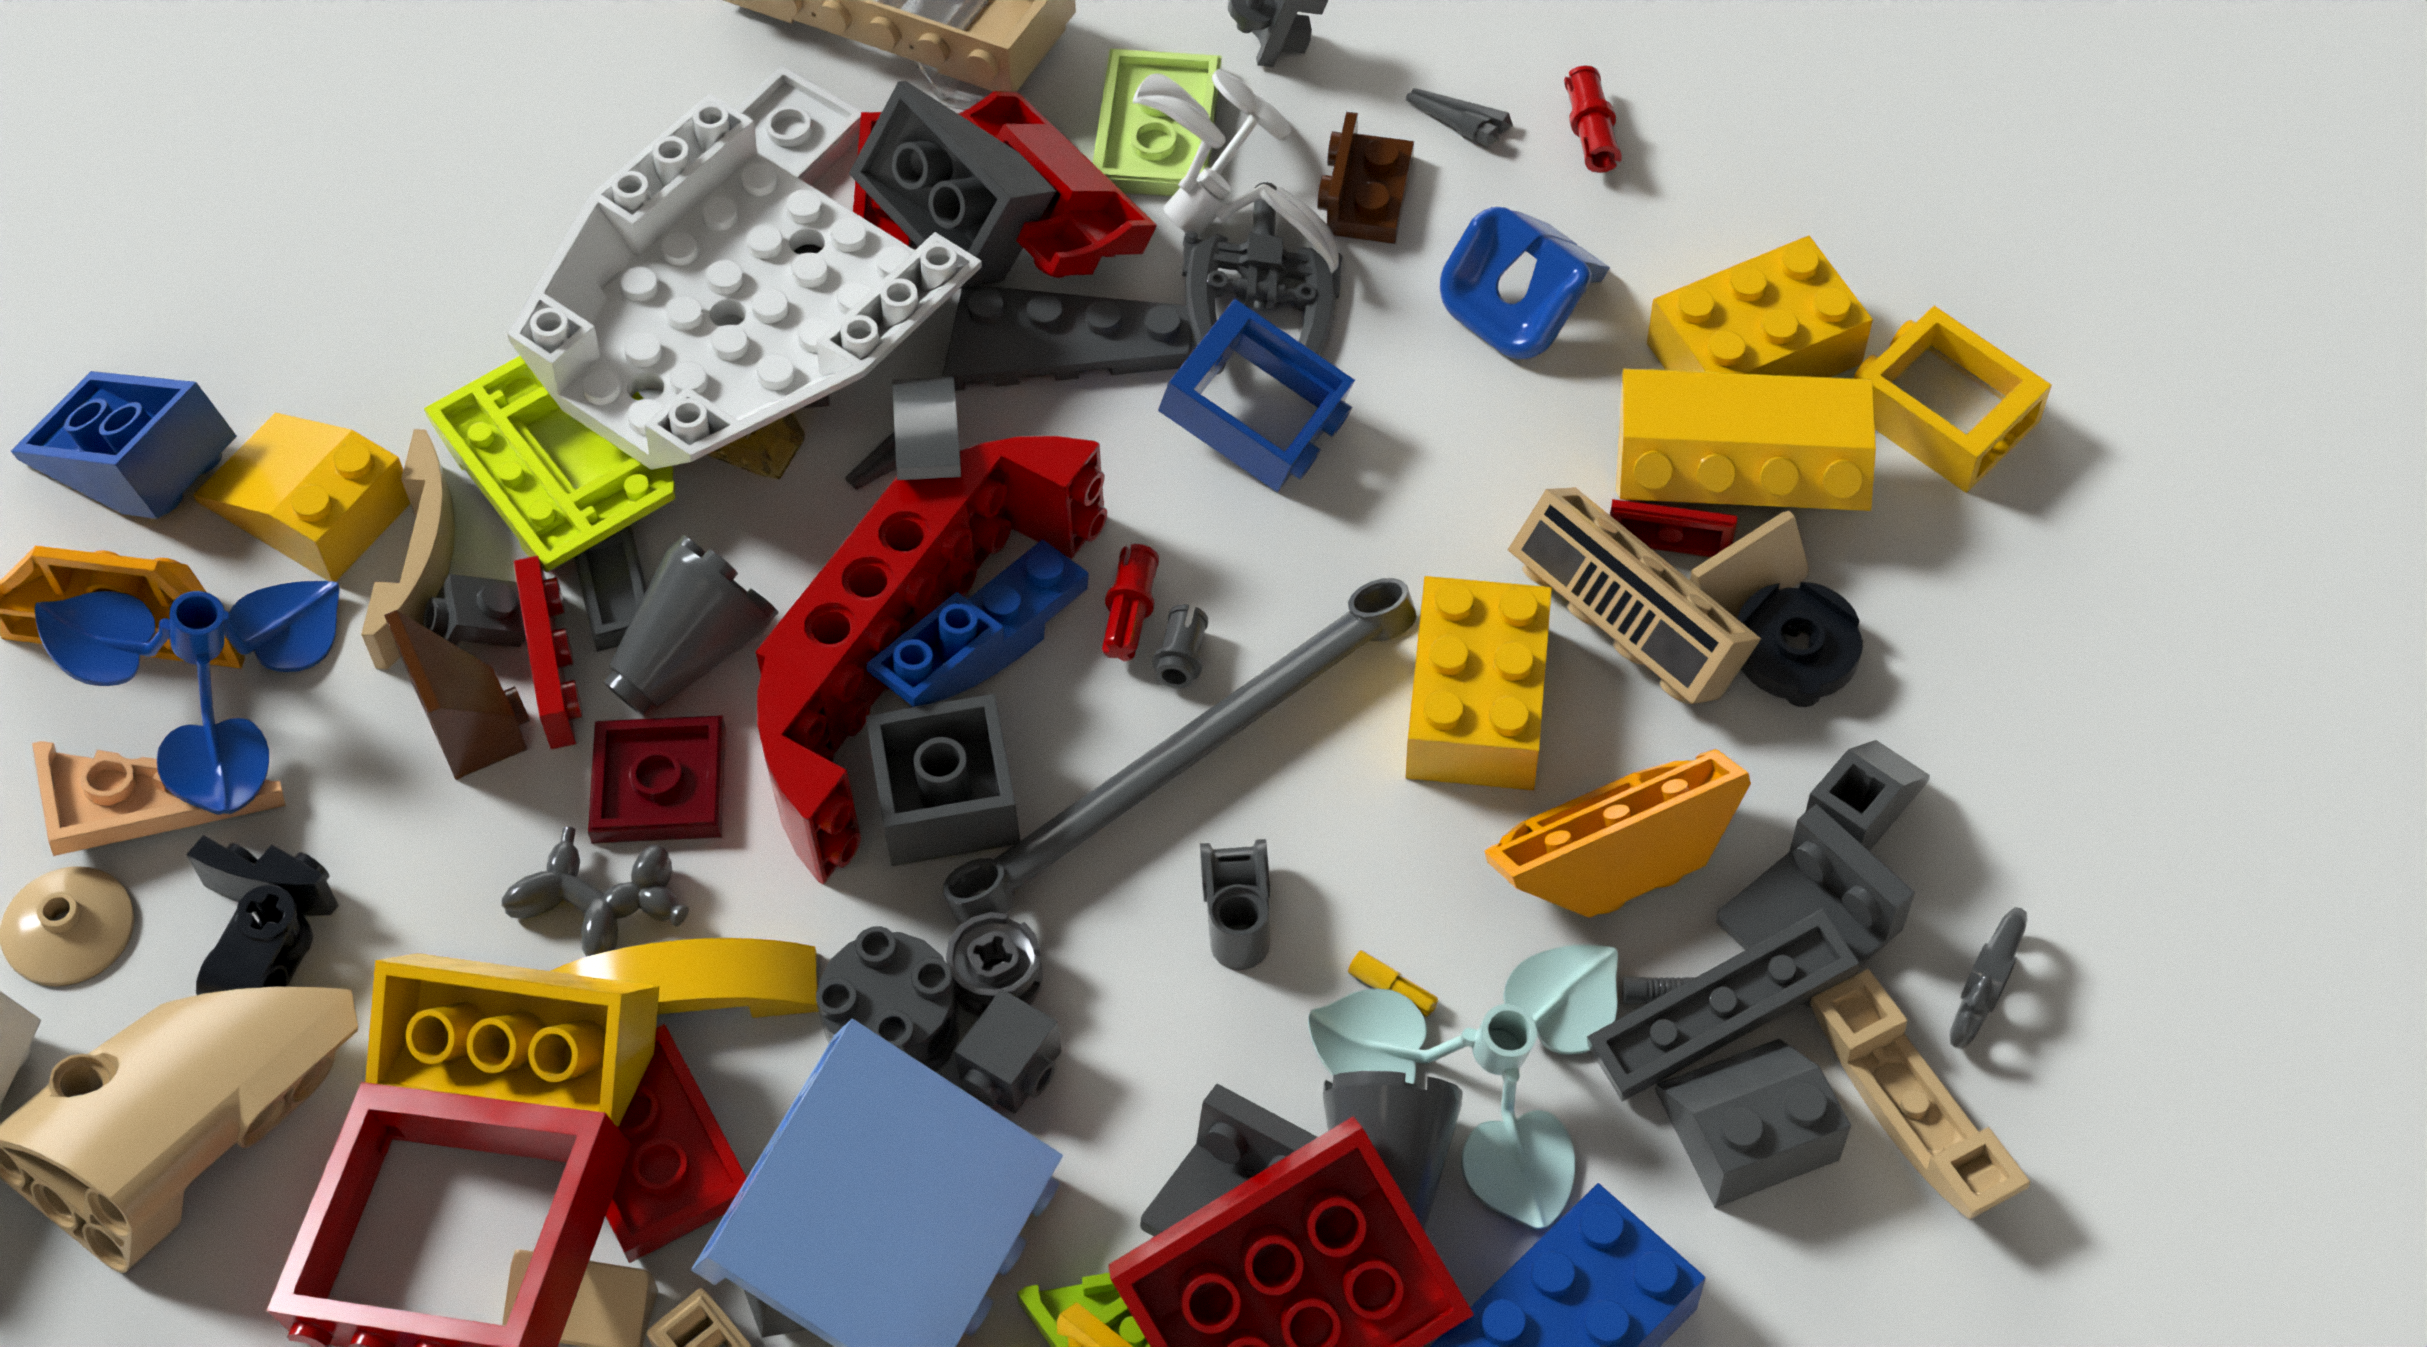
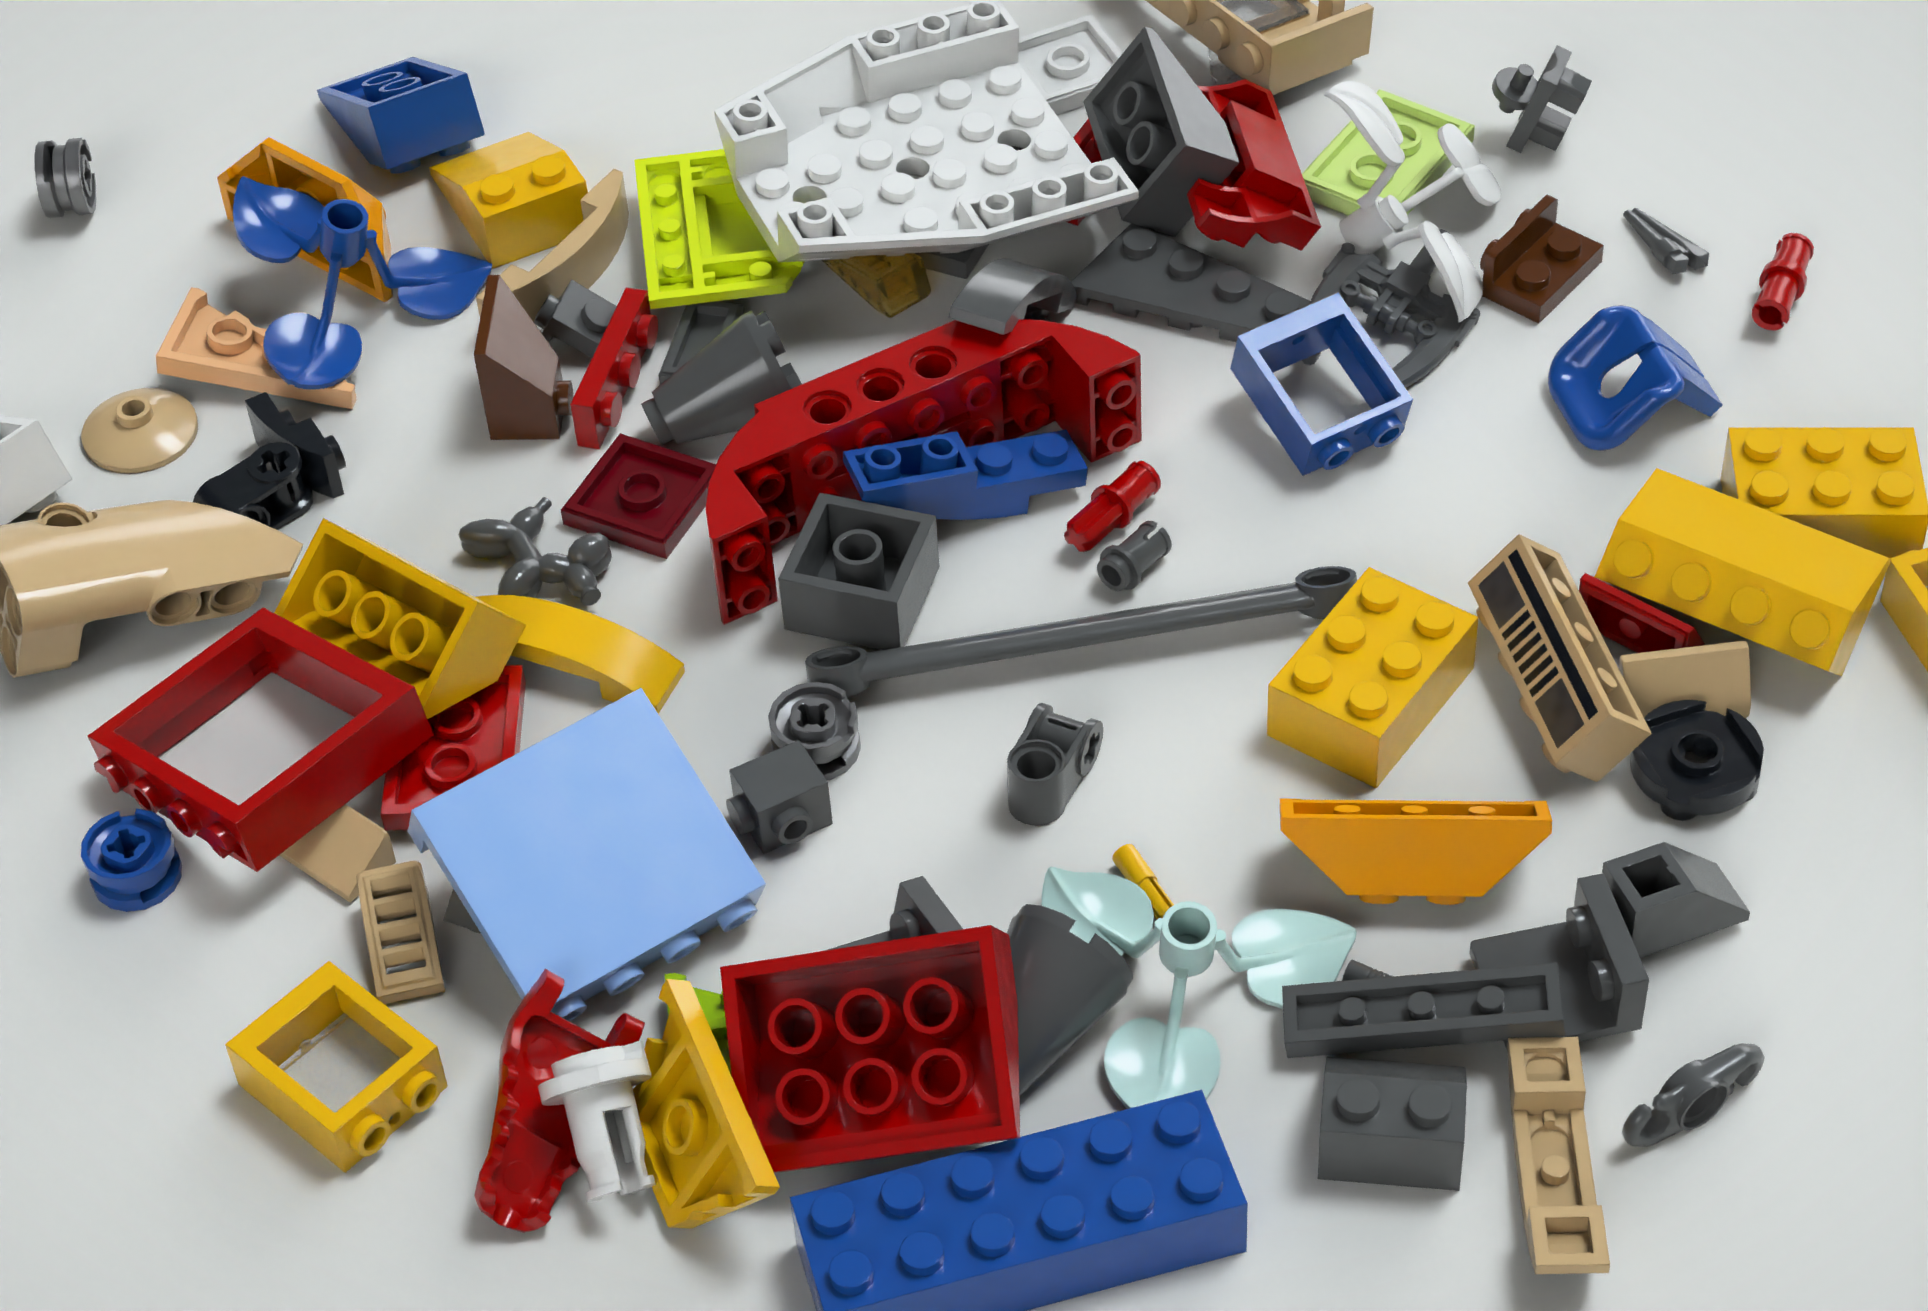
camera: 30 degrees right, 10 degrees down
dark grey brick [816,926,959,1072] -> none

